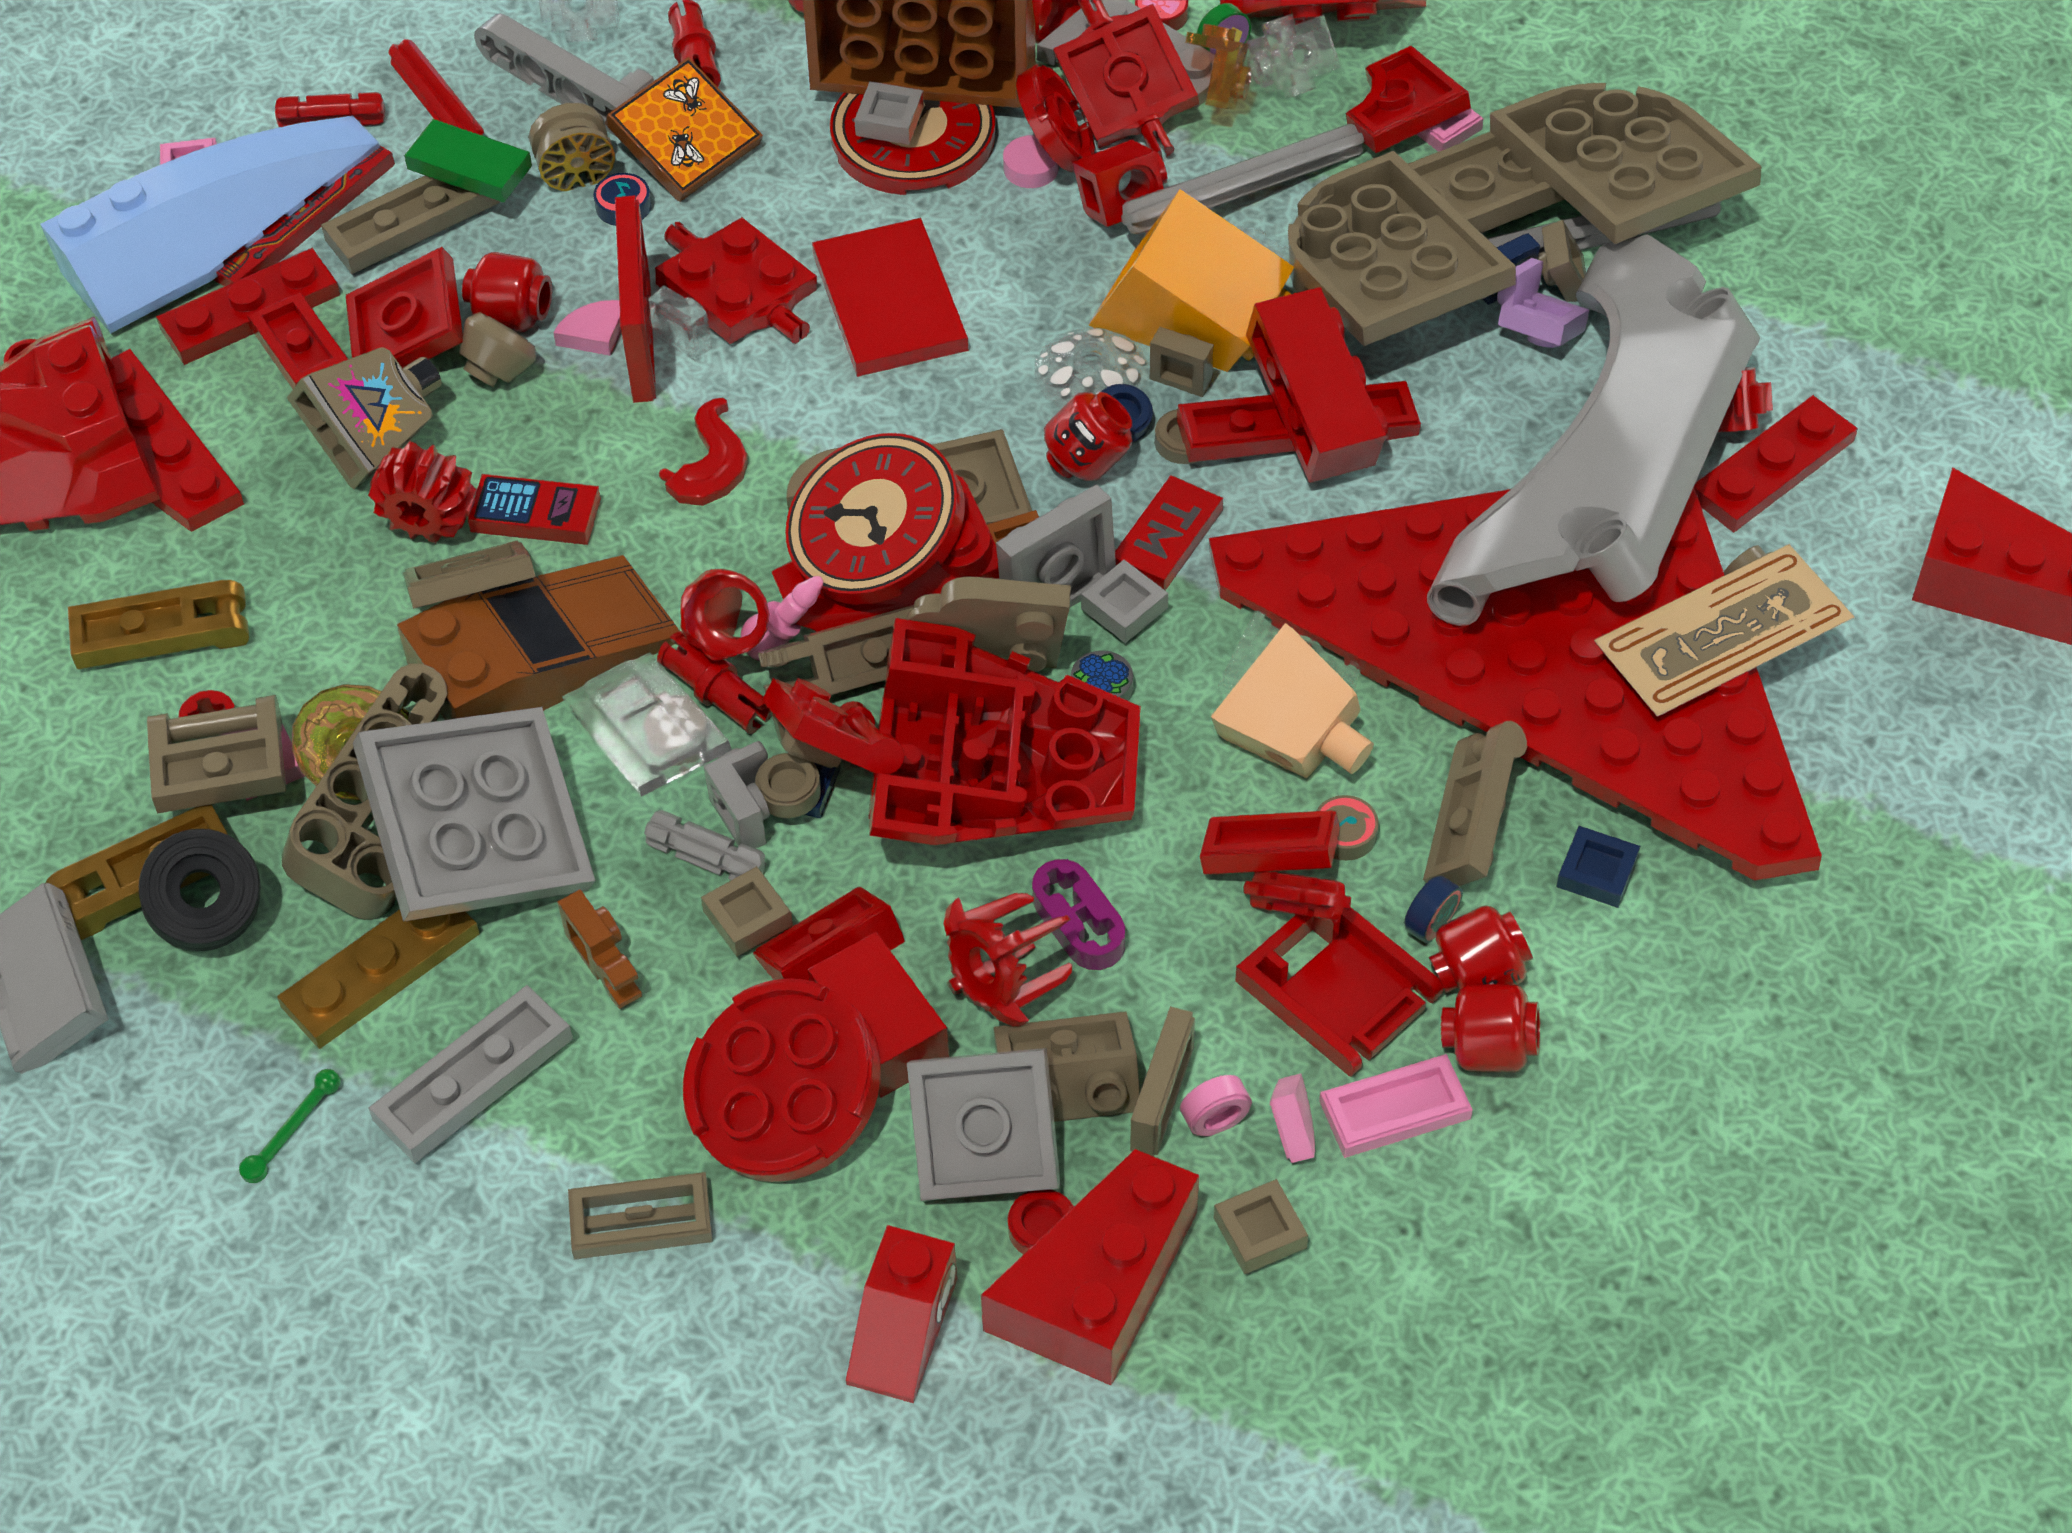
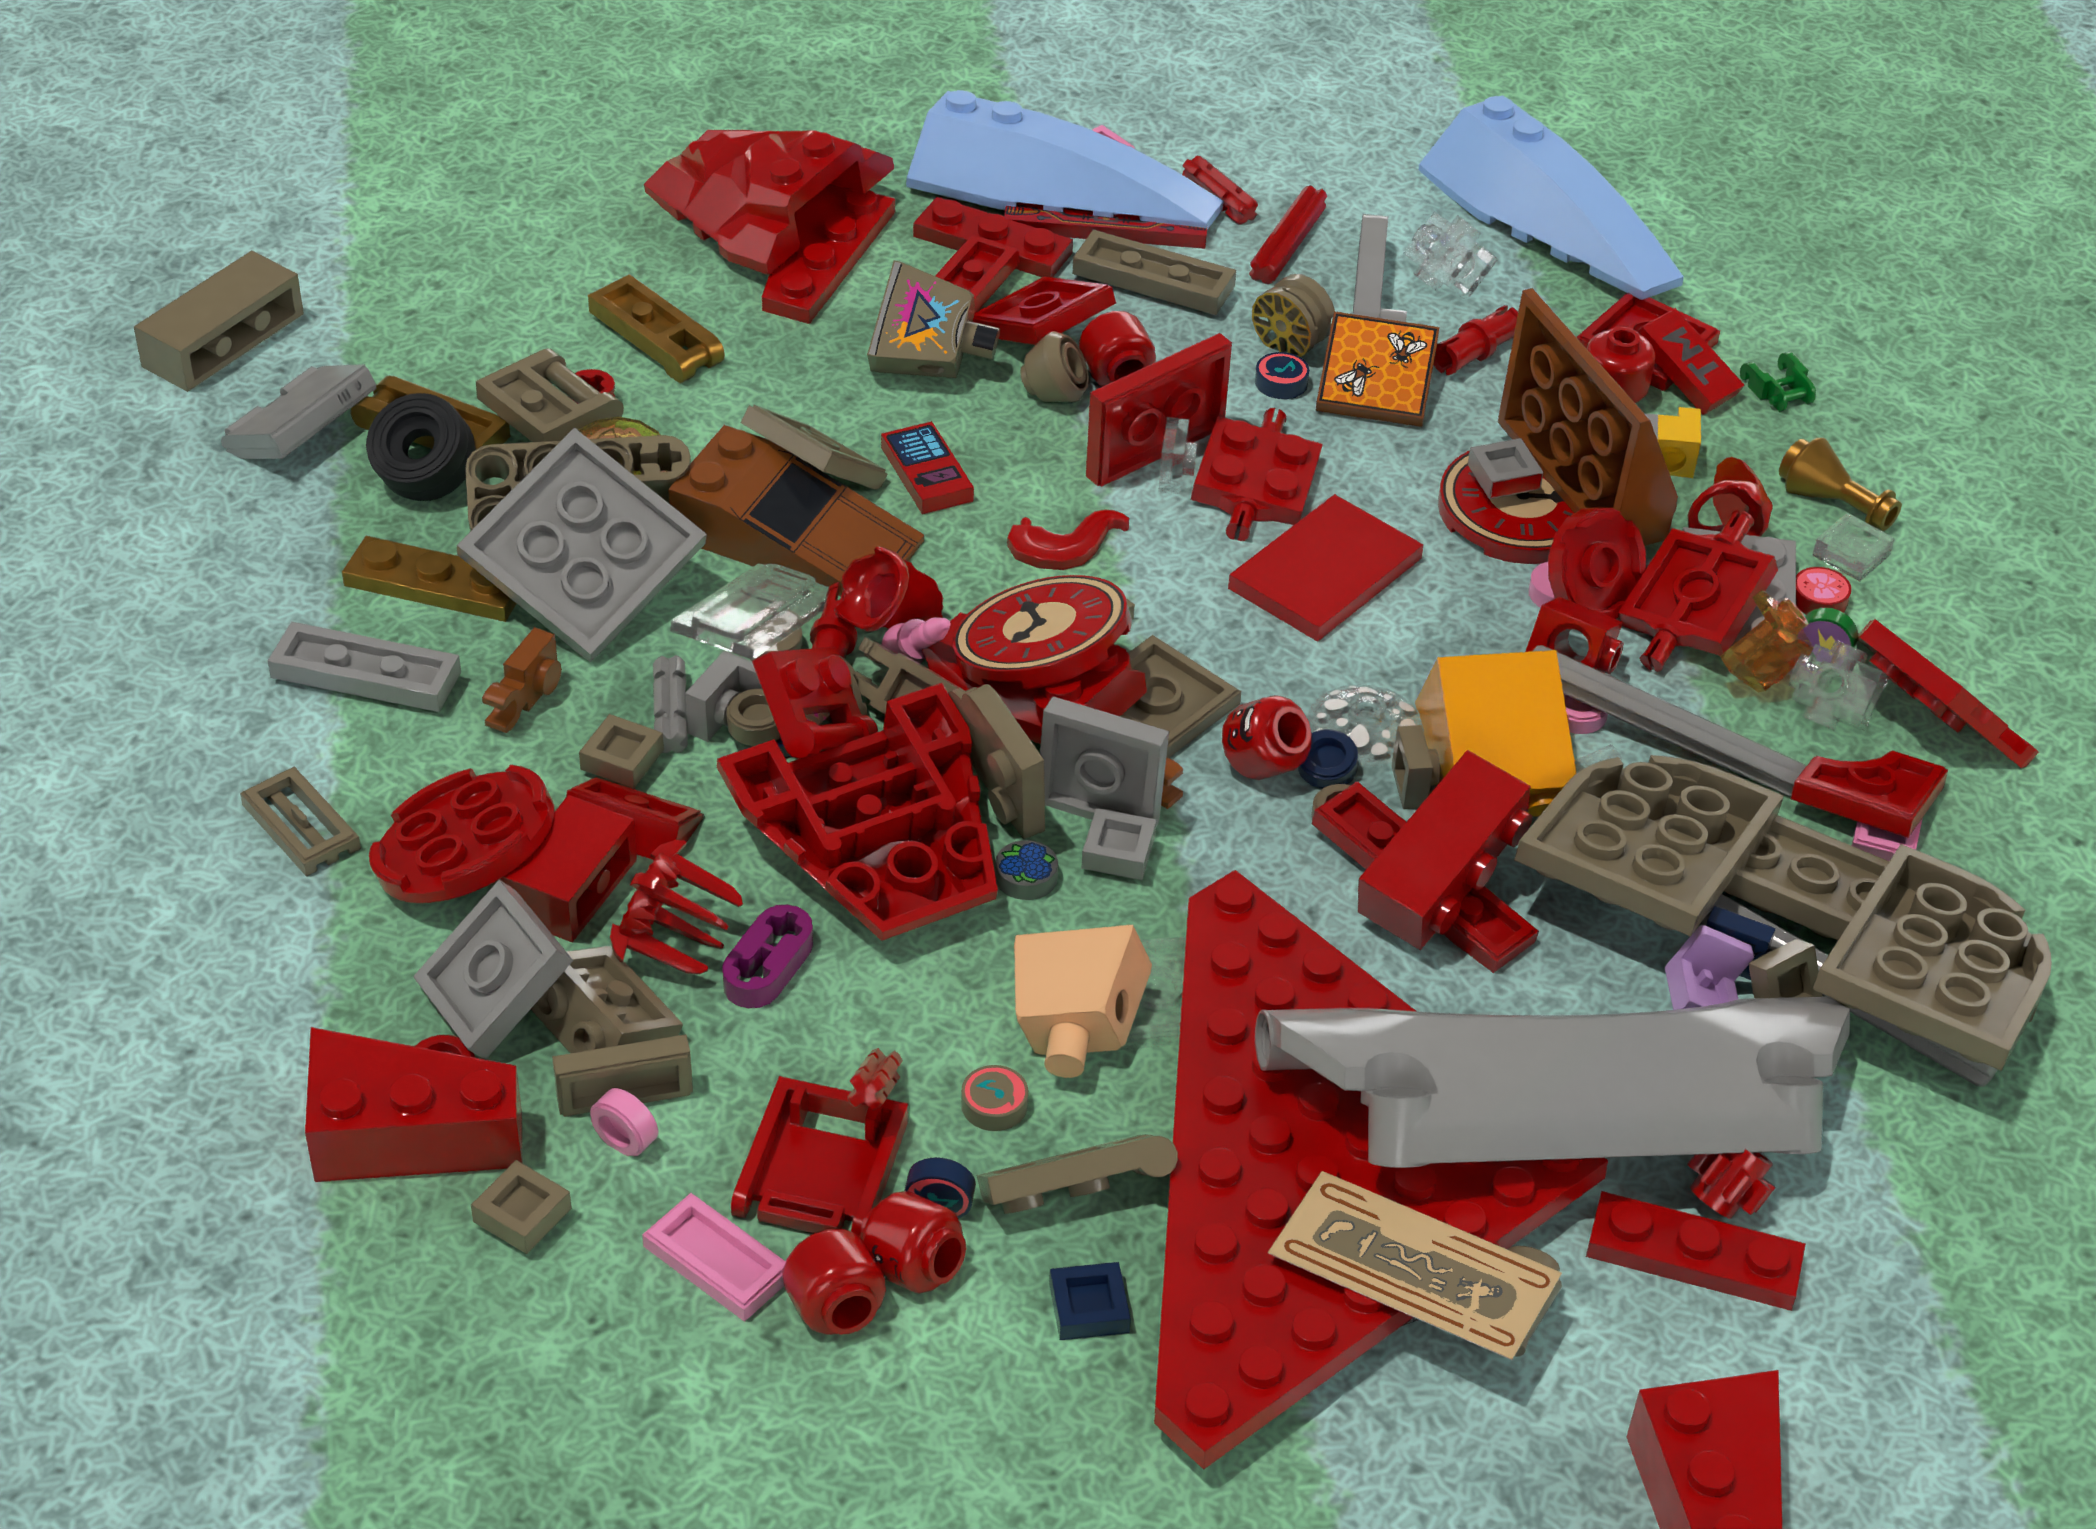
camera: 55 degrees right, 10 degrees down
green hinge [239,1069,341,1183] -> none
red gear [368,441,477,544] -> none
green tile [404,119,532,203] -> none
red slope [846,1225,957,1403] -> none
red tile [1115,475,1223,591] -> none
red tile [1200,810,1340,874] -> none
bright pink tile [1270,1074,1315,1163] -> none

